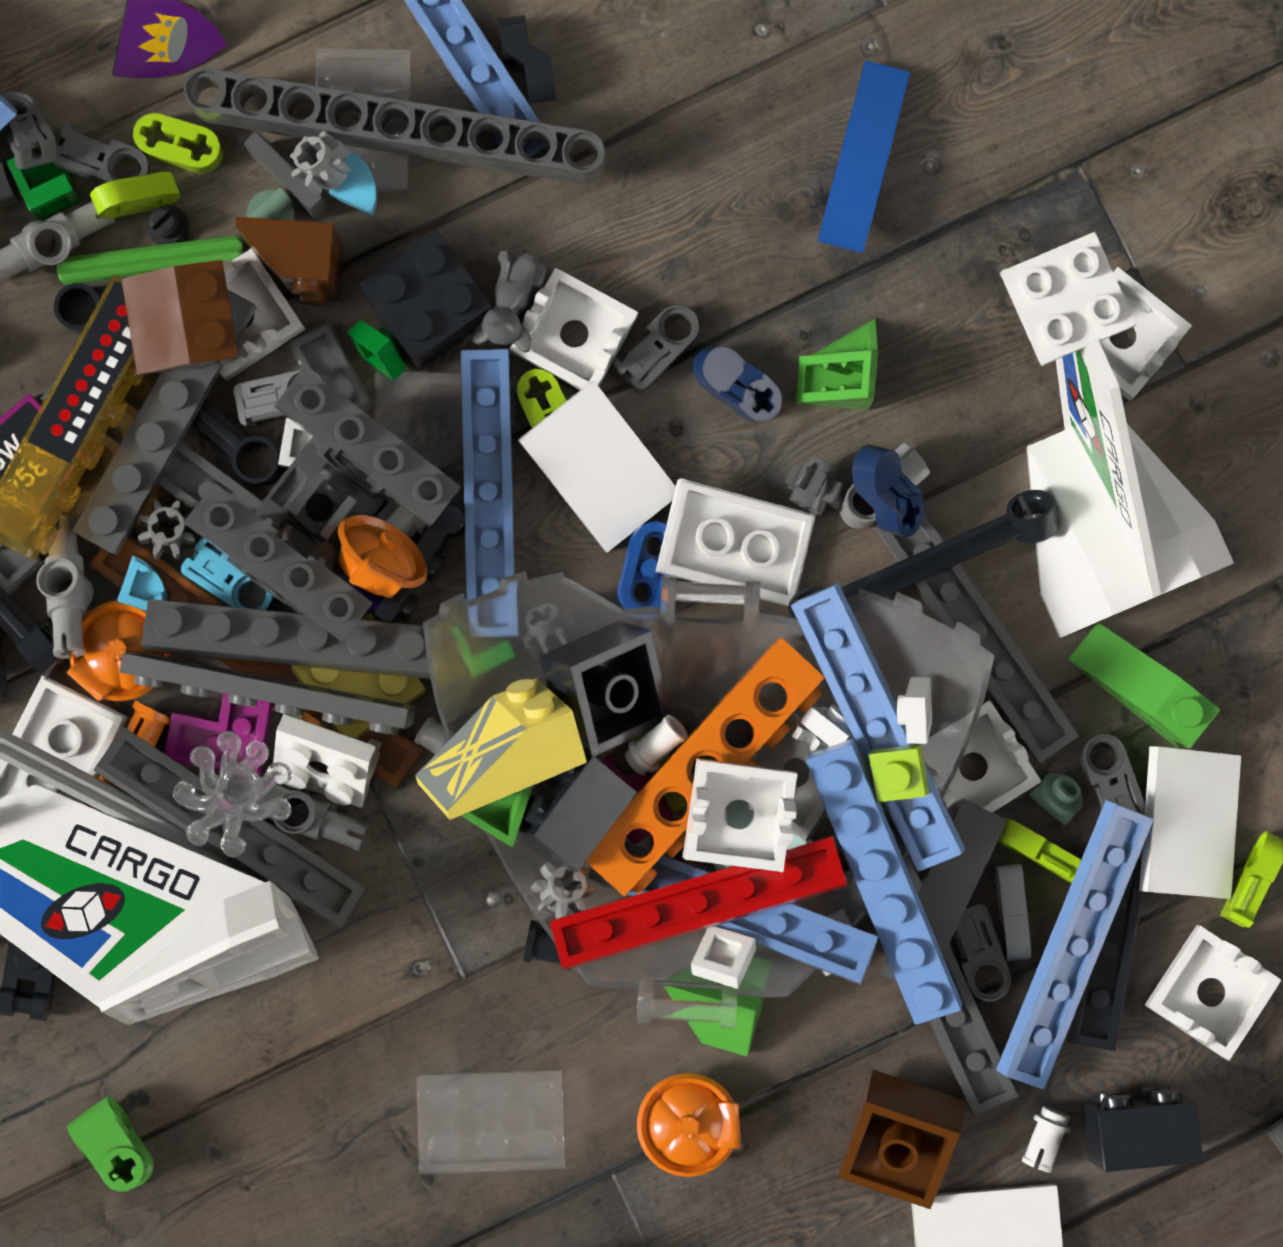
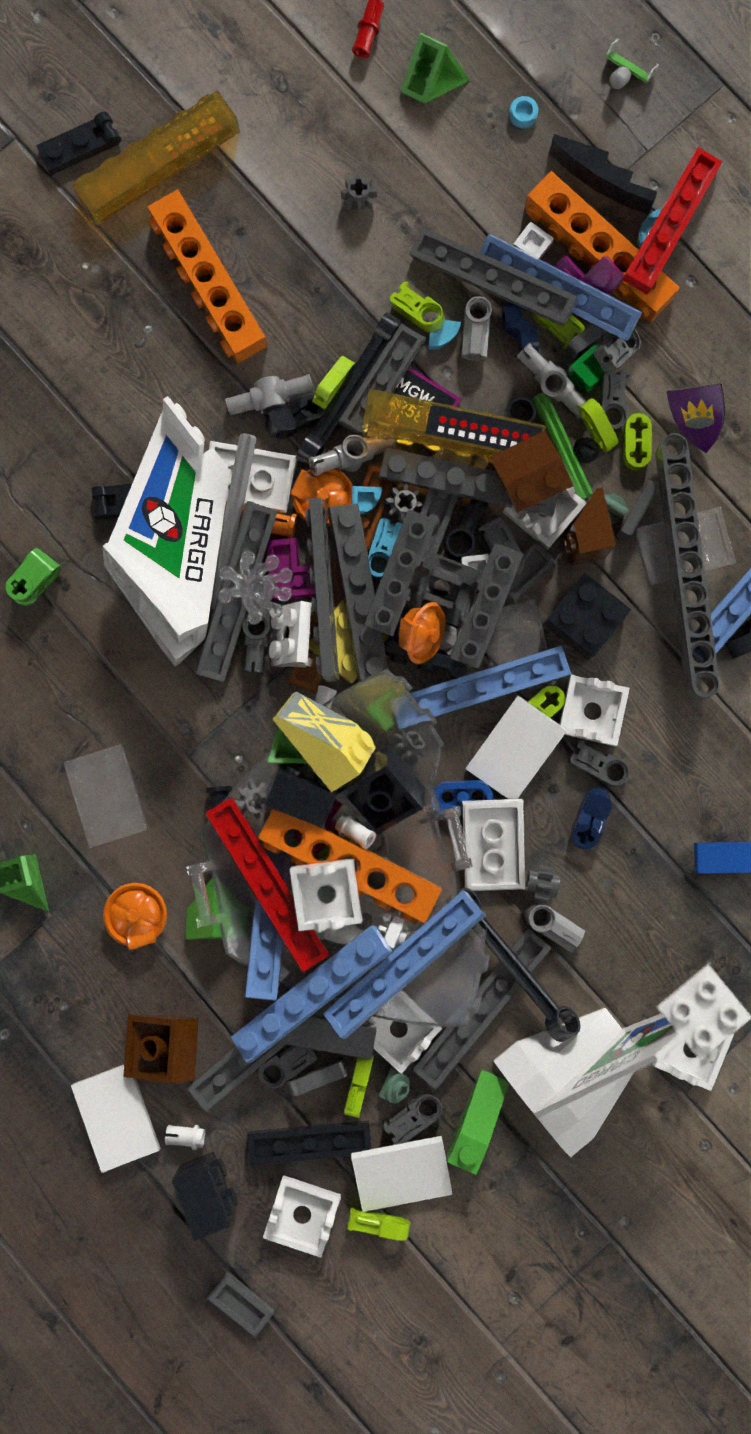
camera: 75 degrees right, 0 degrees up
light grey gear [290,131,352,195] -> none
medium azure tile [328,151,377,216] -> none
green plate [348,319,407,381] -> none
dark grey animal [472,251,548,353] -> none
white plate [691,926,756,989] -> none
bright green slope [796,318,878,410] -> none
dark blue piece [852,444,924,537] -> none
lime plate [868,744,929,802] -> none
white plate [897,677,932,744] -> none
medium blue plate [996,800,1154,1089] -> none

